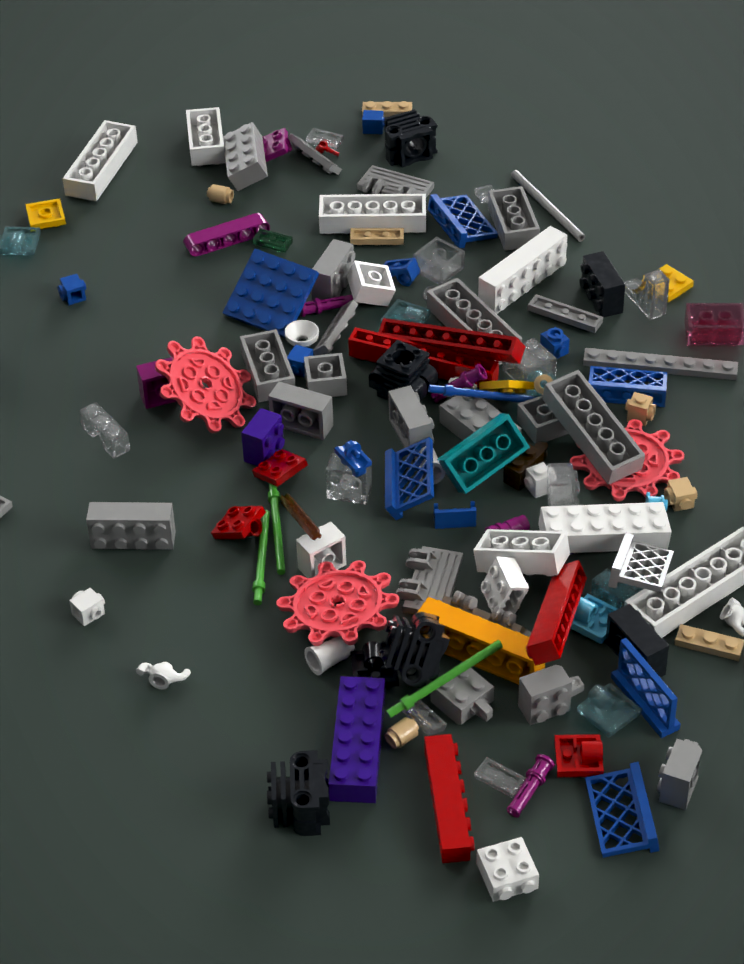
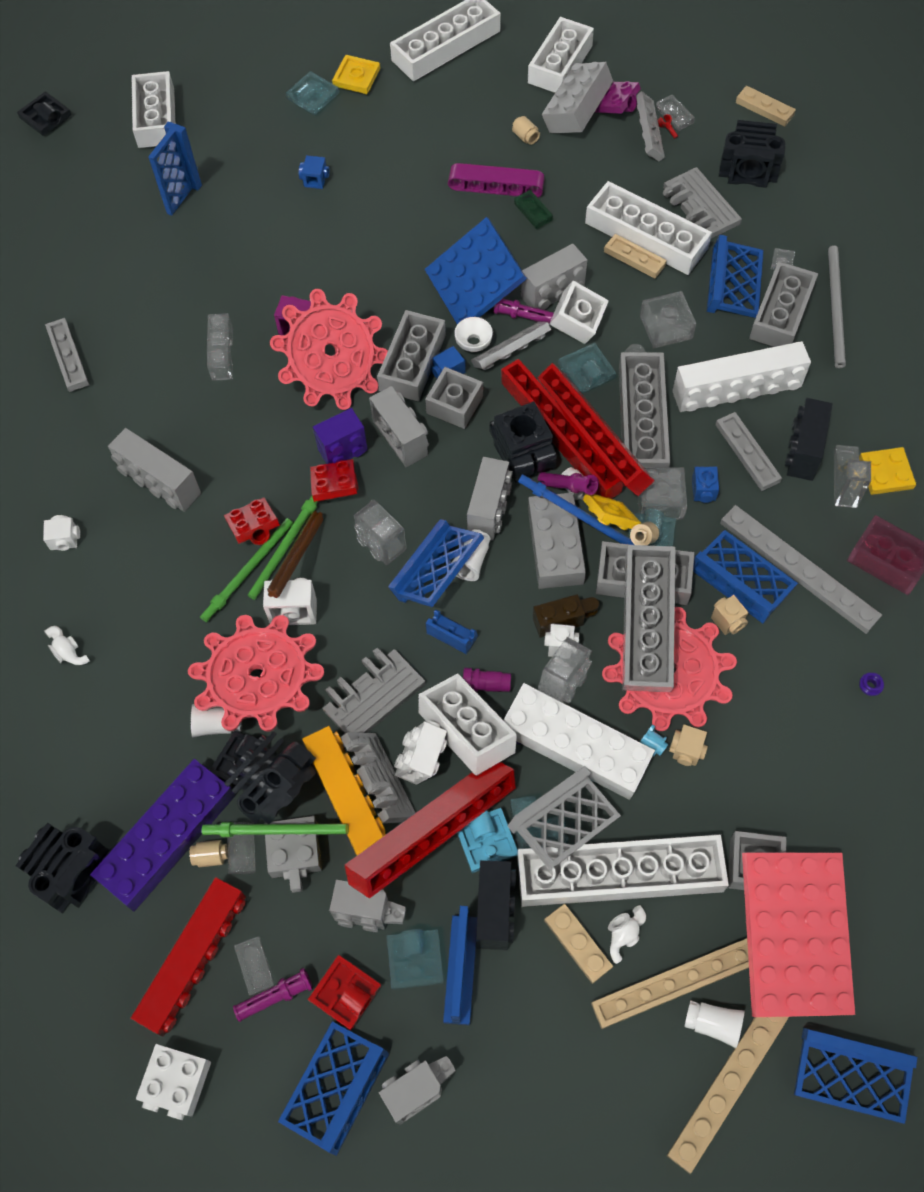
camera: 35 degrees right, 20 degrees up
blue hips [334,440,372,477] -> none
blue brick [362,110,386,134] -> none
blue plate [383,258,420,286] -> none
teal brick [437,413,530,494] -> none

